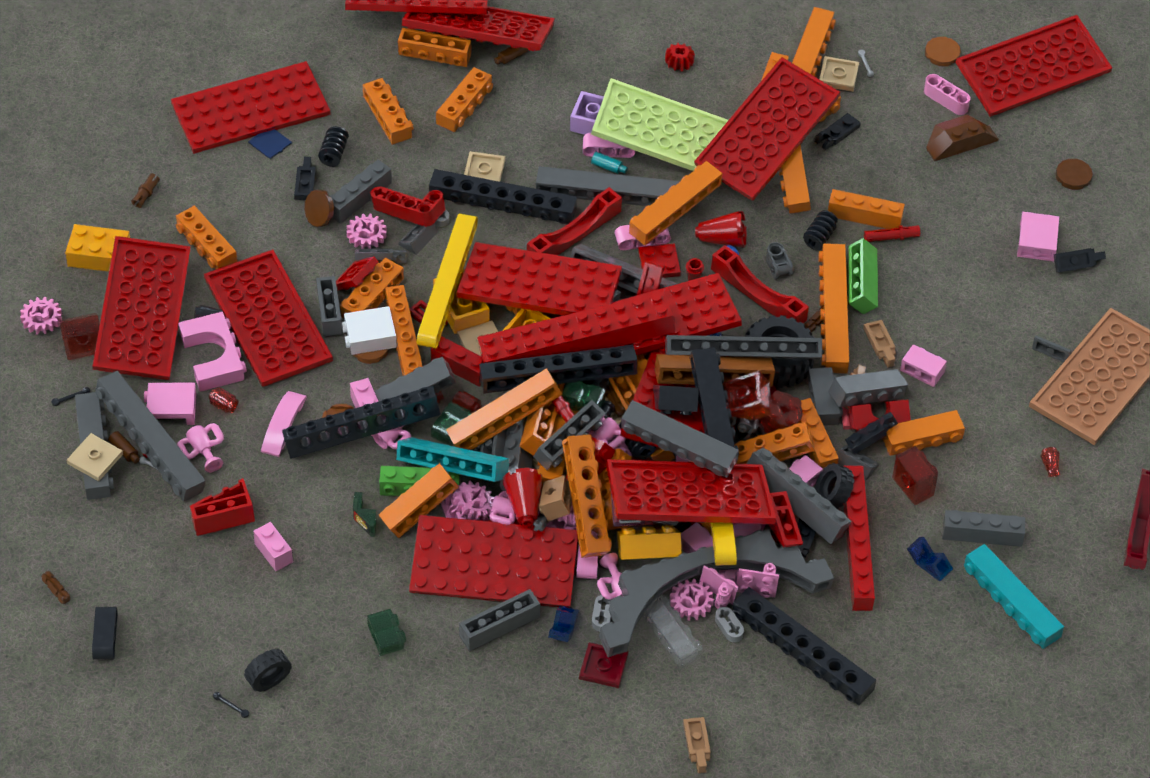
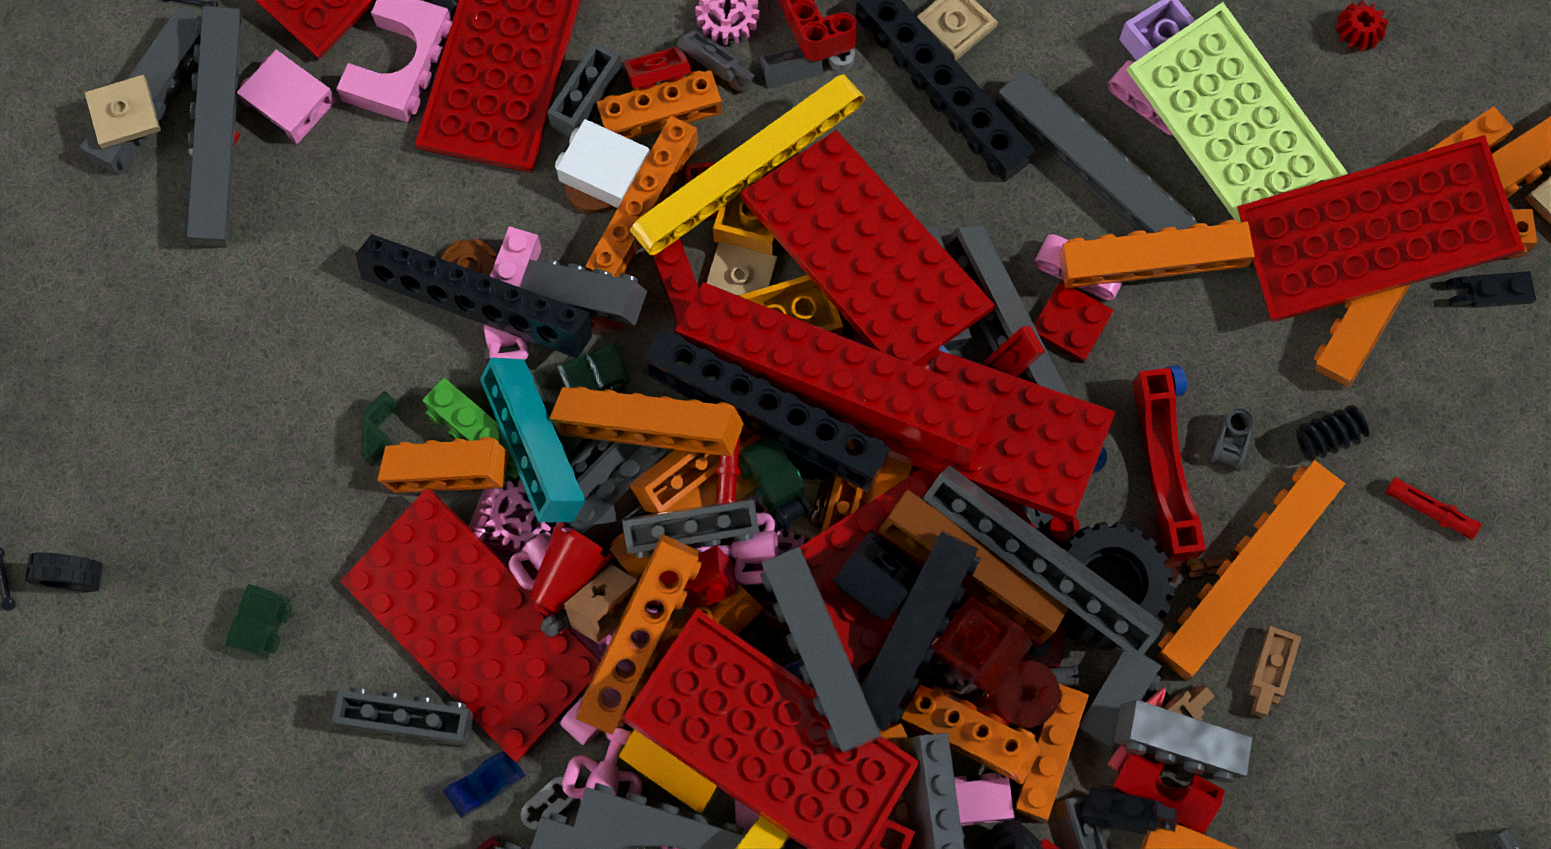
camera: 40 degrees right, 20 degrees up
reddish brown cylinder [108,431,140,464] -> none
bright pink piece [177,423,224,473] -> none
red wedge [190,478,255,536] -> none
clear red brick [209,387,239,413] -> none
bright pink brick [253,522,293,571] -> none
bright pink slope [261,391,307,457] -> none
clear red brick [452,391,482,415] -> none
red arch [527,187,622,255] -> none
teal cylinder [591,152,628,174] -> none
red cone [686,258,704,281] -> none
red cone [695,211,747,248] -> none
orange brick [828,189,905,229] -> none
bright green brick [849,238,878,314] -> none
bright pink brick [900,345,947,387] -> none

